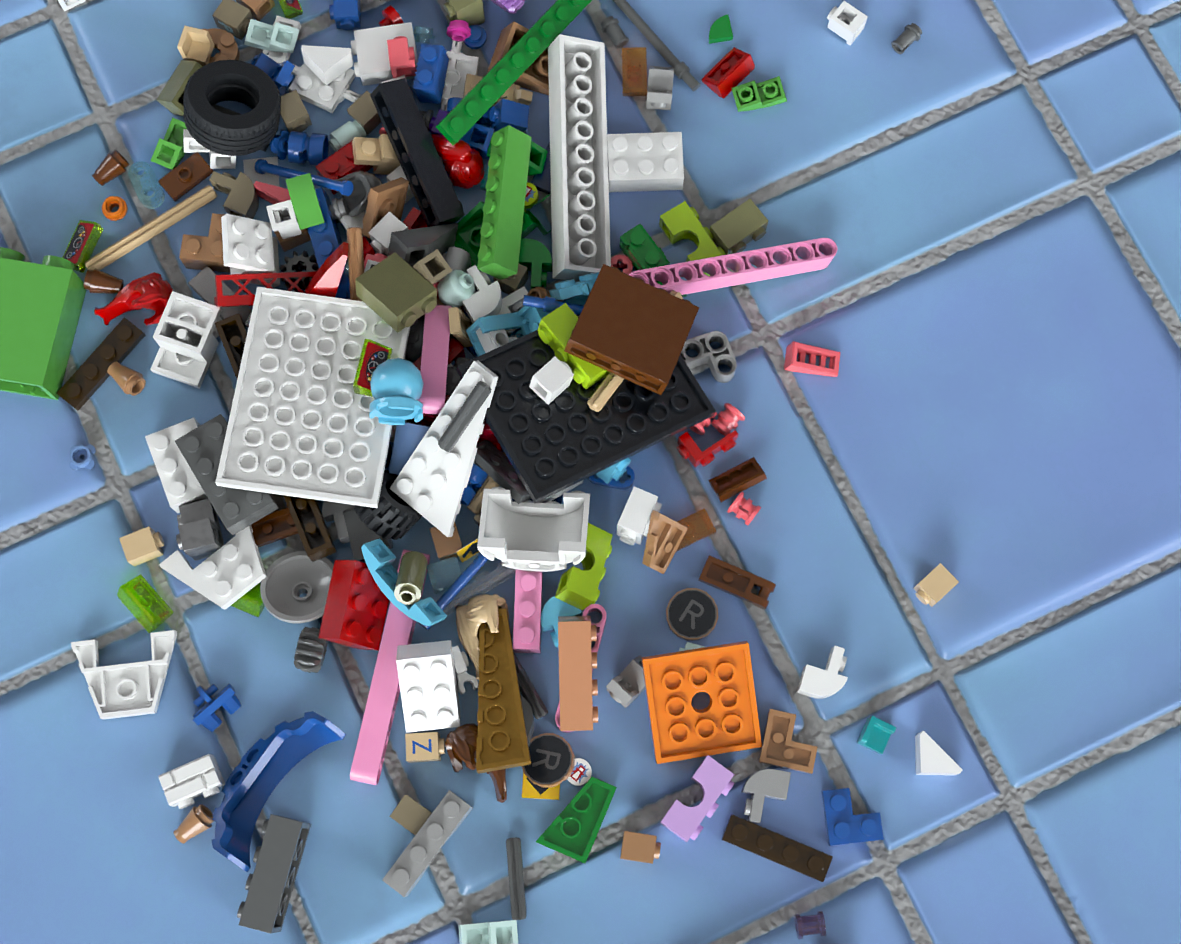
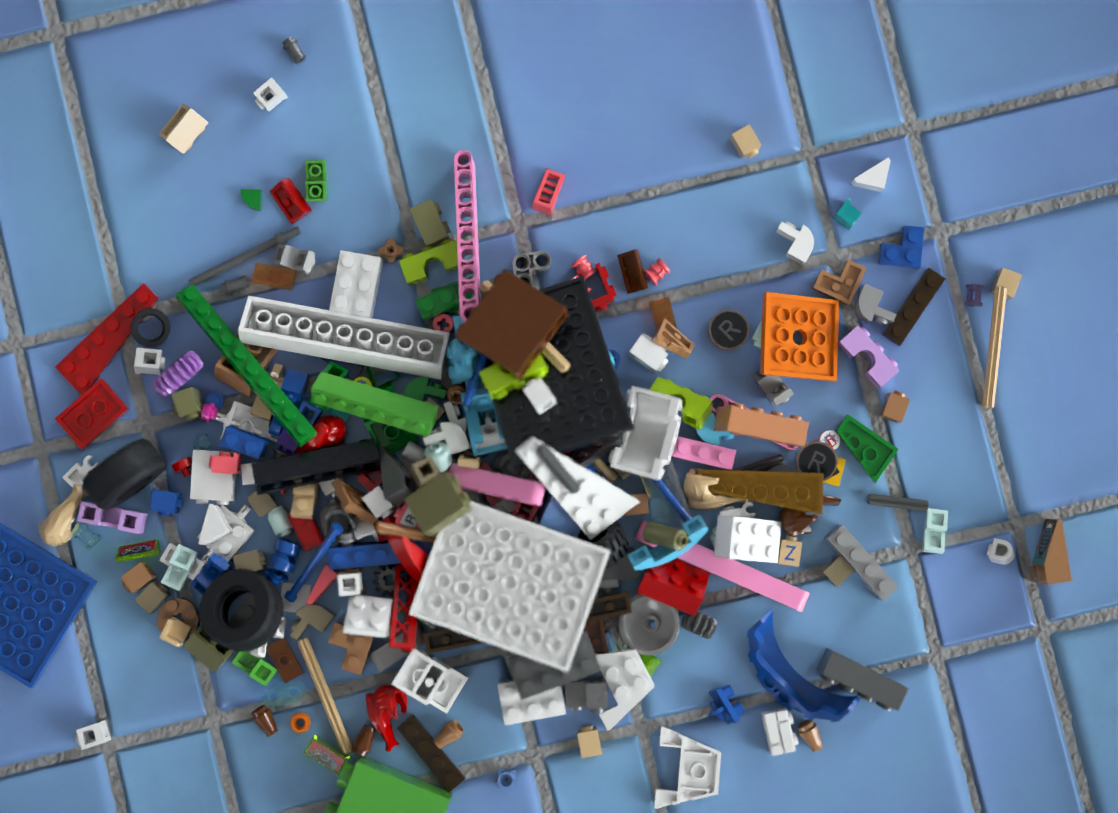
camera: 75 degrees left, 10 degrees up
clear neon green slope [117,574,174,633] -> none
bright green slope [285,173,325,230] -> none
slope [353,339,392,397] -> none
medium azure tile [370,358,424,425] -> none
reddish brown plate [698,555,776,609] -> none
none -> medium nougat plate [379,238,403,263]

